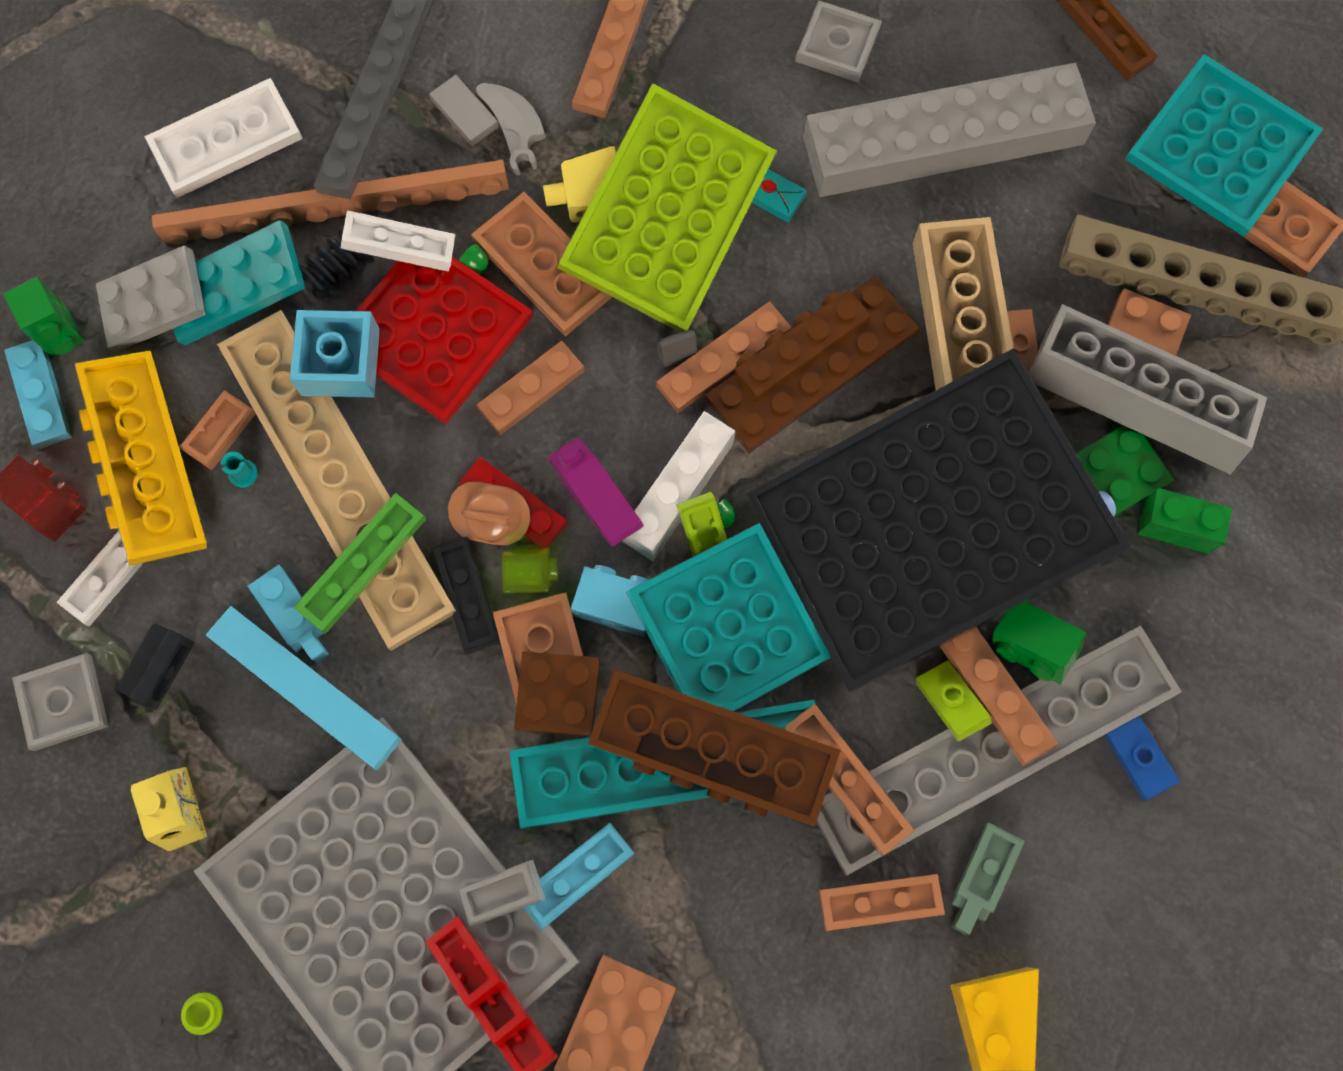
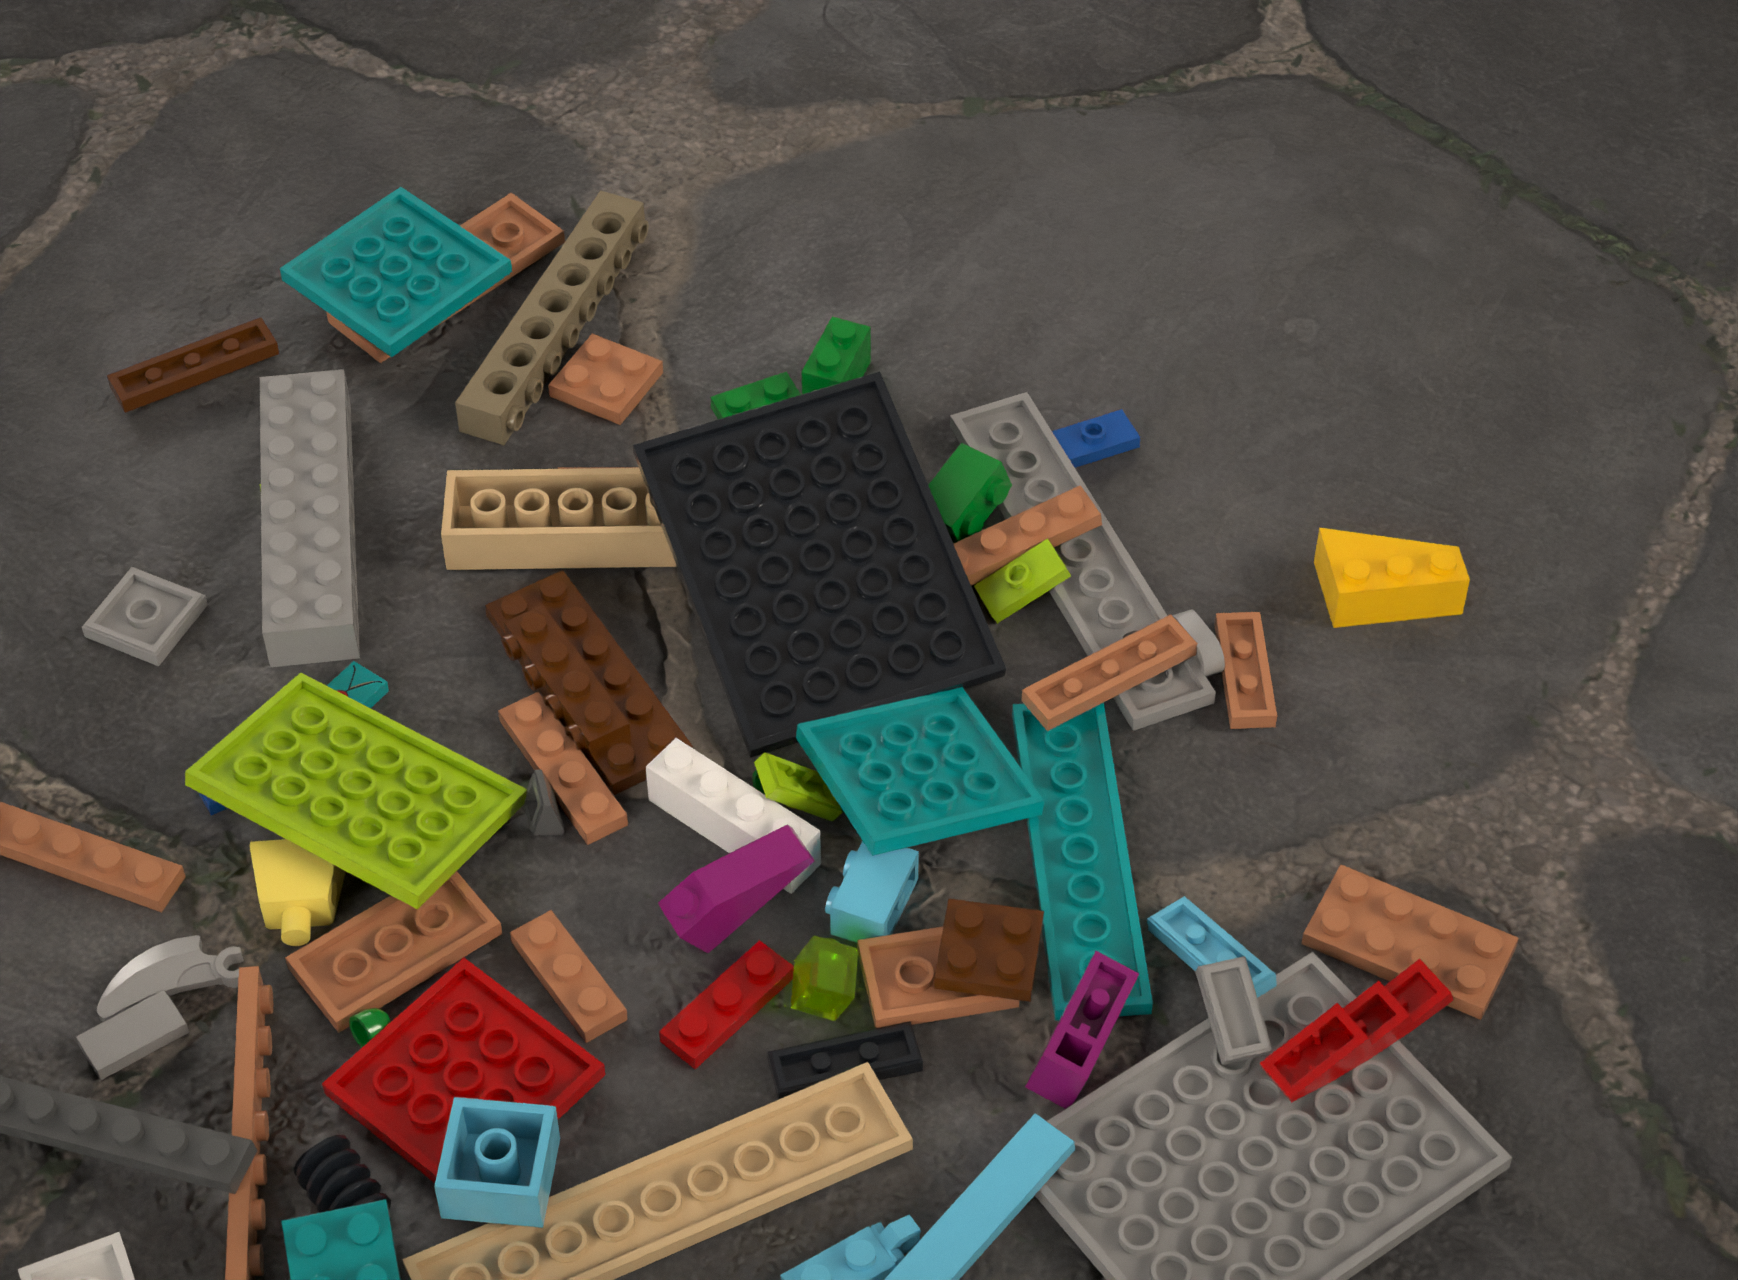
camera: 85 degrees left, 25 degrees down
bright green plate [294,493,426,634] -> none
white plate [341,210,455,271] -> none
nougat piece [448,482,531,545] -> none
reddish brown plate [588,669,841,827] -> none
sand green hinge [951,822,1024,935] -> none
light grey brick [1028,304,1267,474] -> none
none -> magenta slope [1025,951,1139,1109]
none -> light grey beam [1172,609,1225,677]

